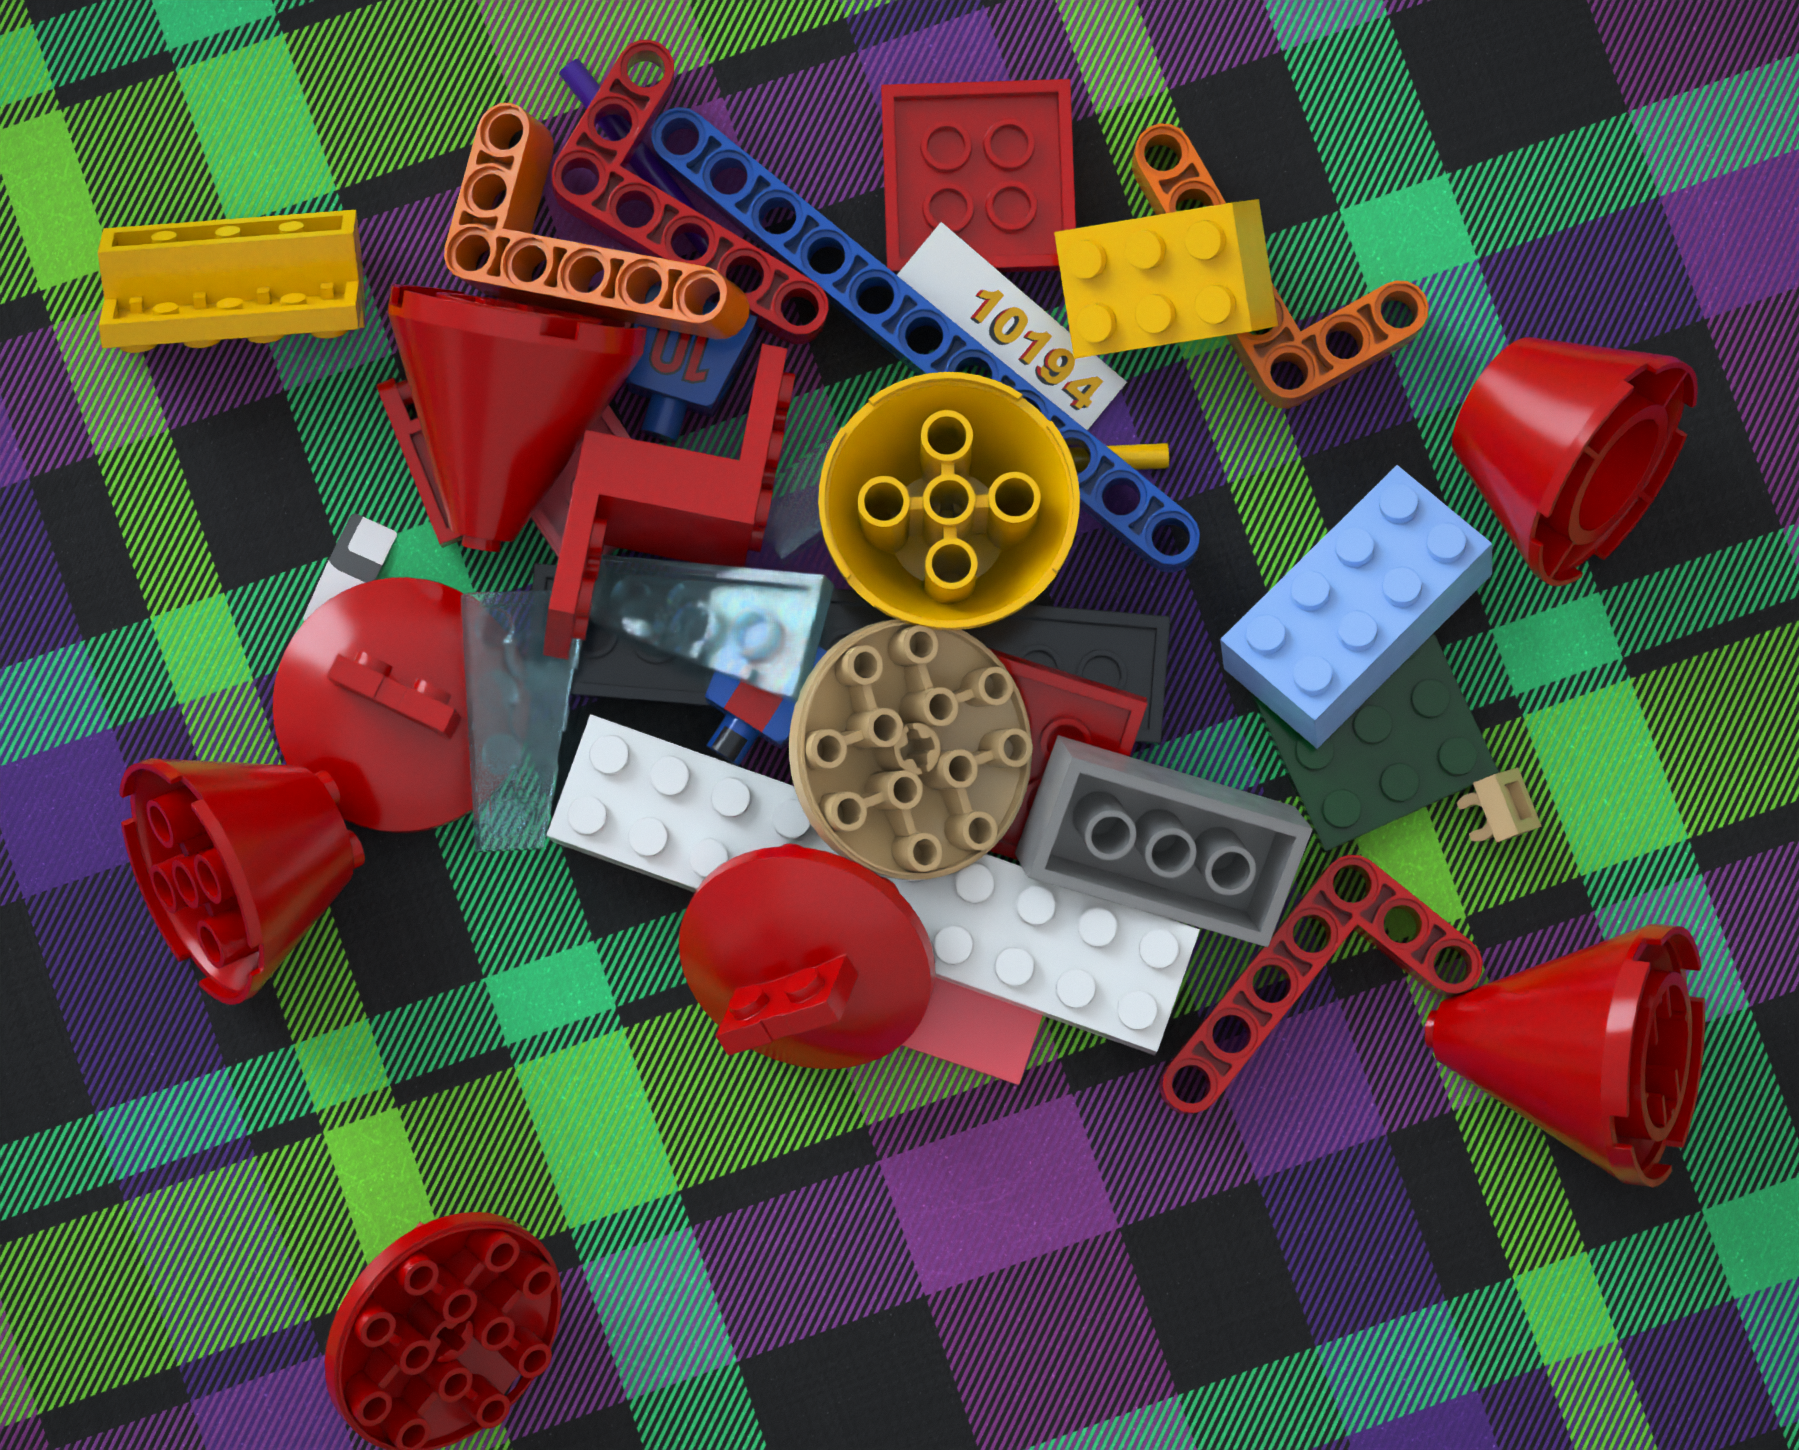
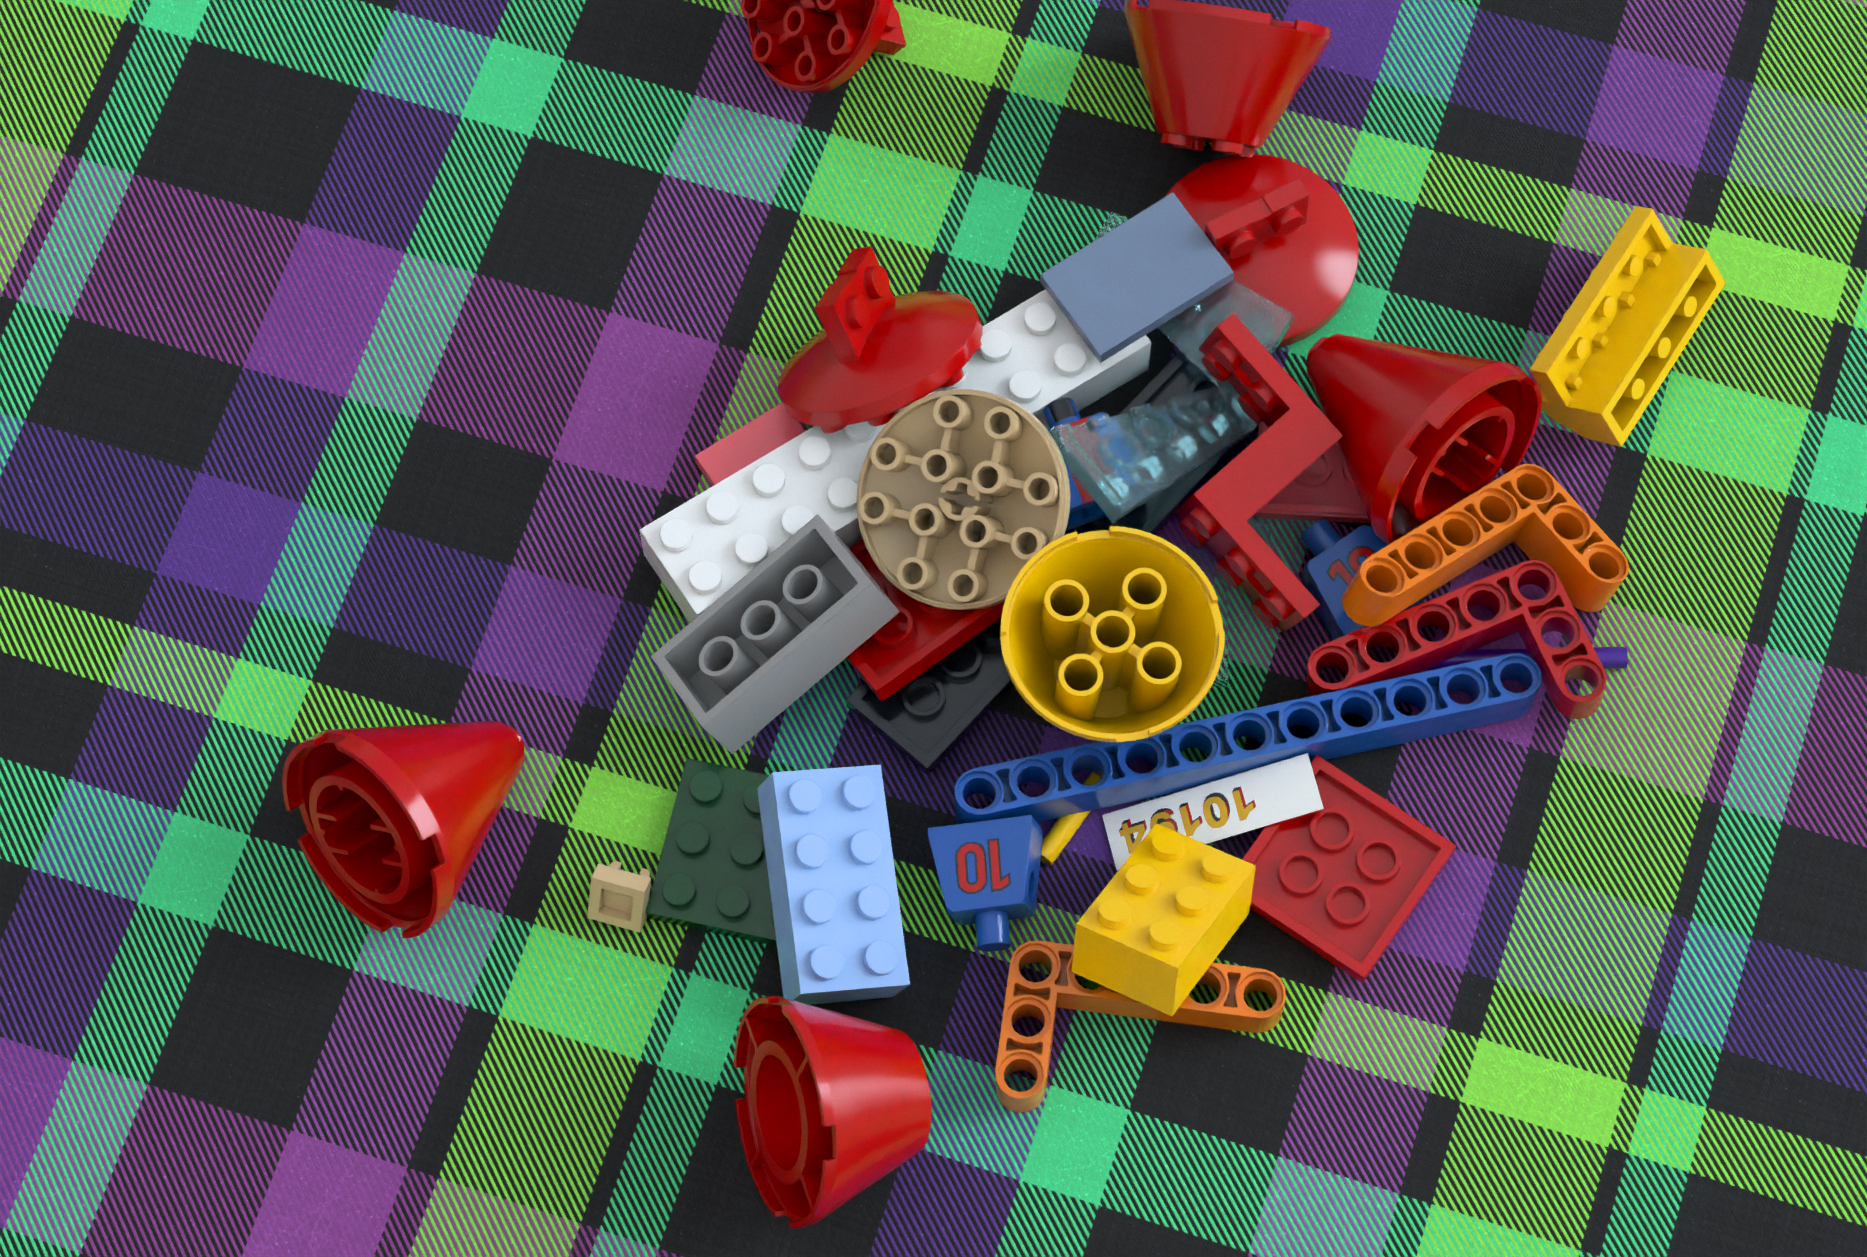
camera: 135 degrees right, 15 degrees down
white sticker [303,513,397,621] -> none
red beam [1159,854,1483,1114] -> none
none -> blue torso [928,815,1043,952]
none -> sand blue tile [1040,192,1234,363]

